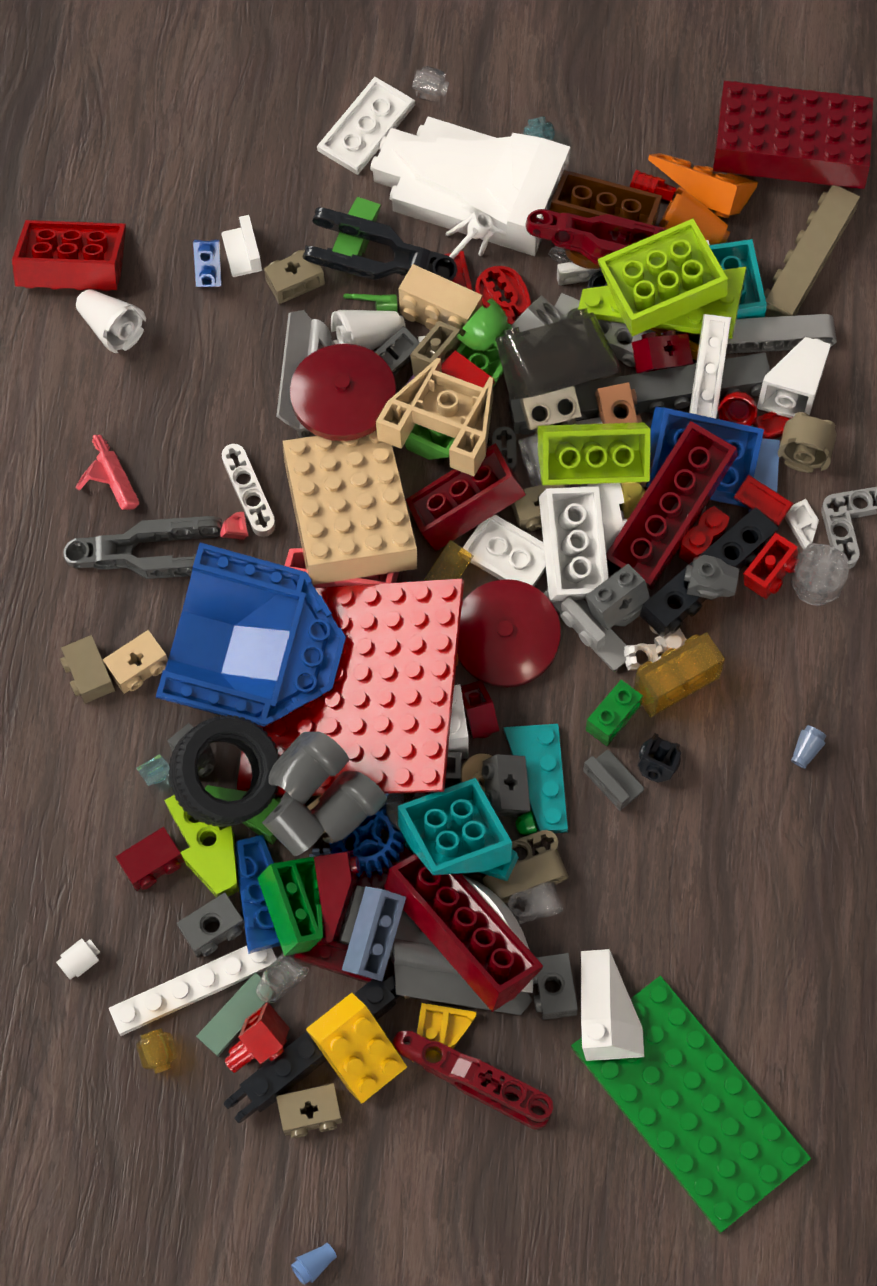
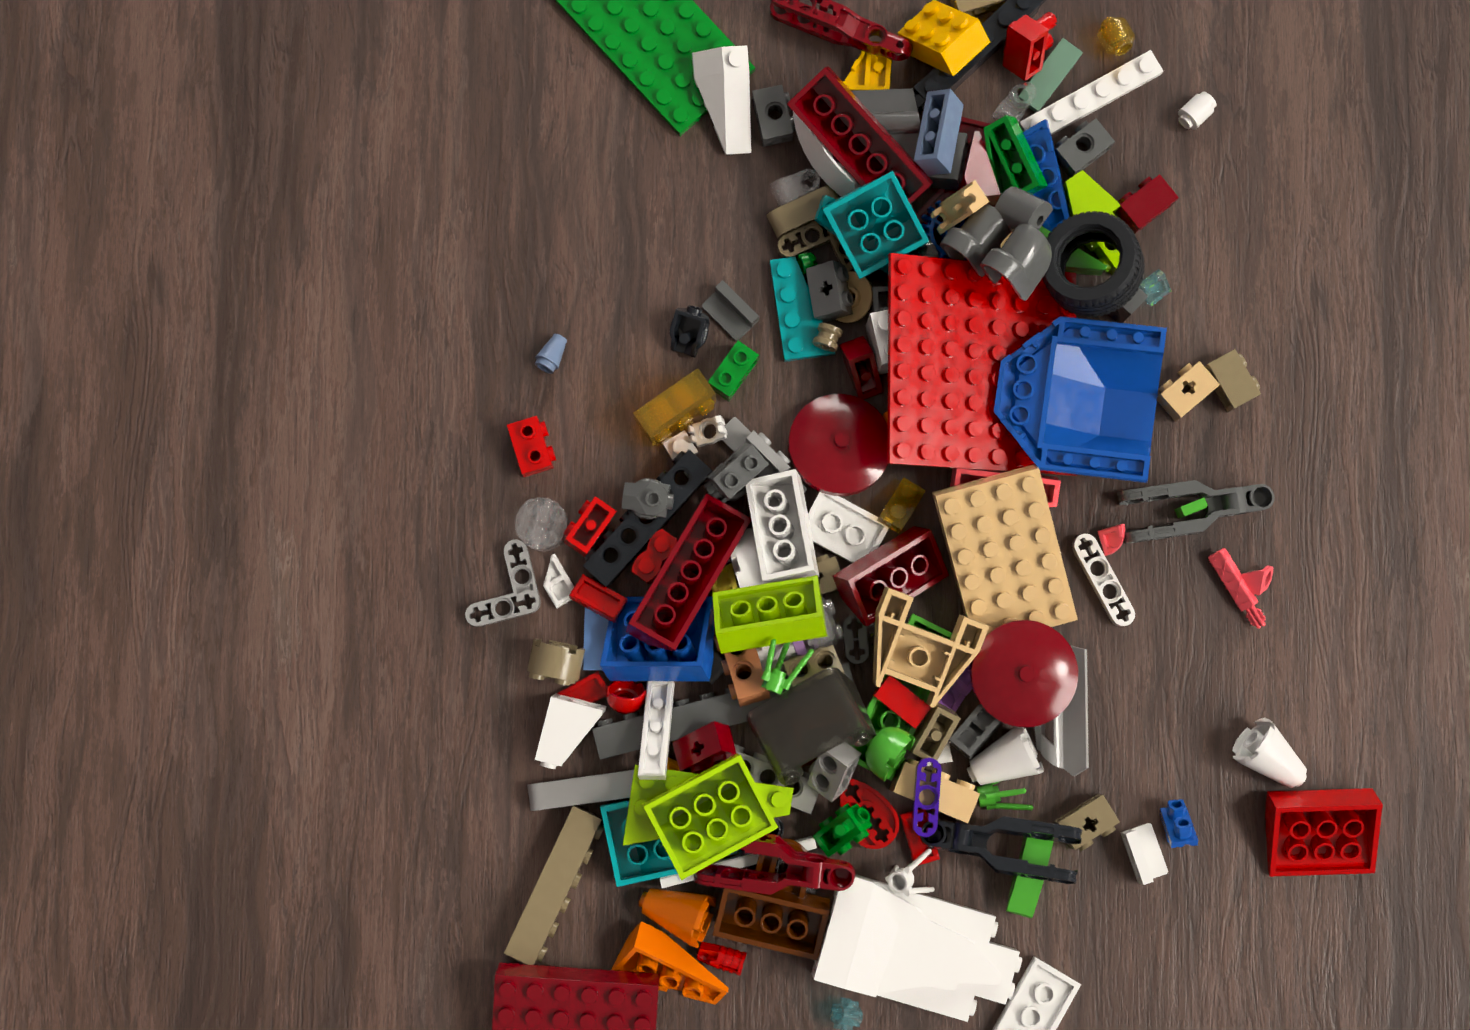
camera: 170 degrees right, 15 degrees up
none -> red brick [507,416,556,477]
none -> bright green plant [761,639,814,695]
none -> dark tan wheel [812,323,843,352]
none -> green brick [813,803,873,857]
none -> dark purple beam [912,758,942,837]
none -> tan hinge [931,180,990,235]
none -> bright green tile [1175,498,1208,518]

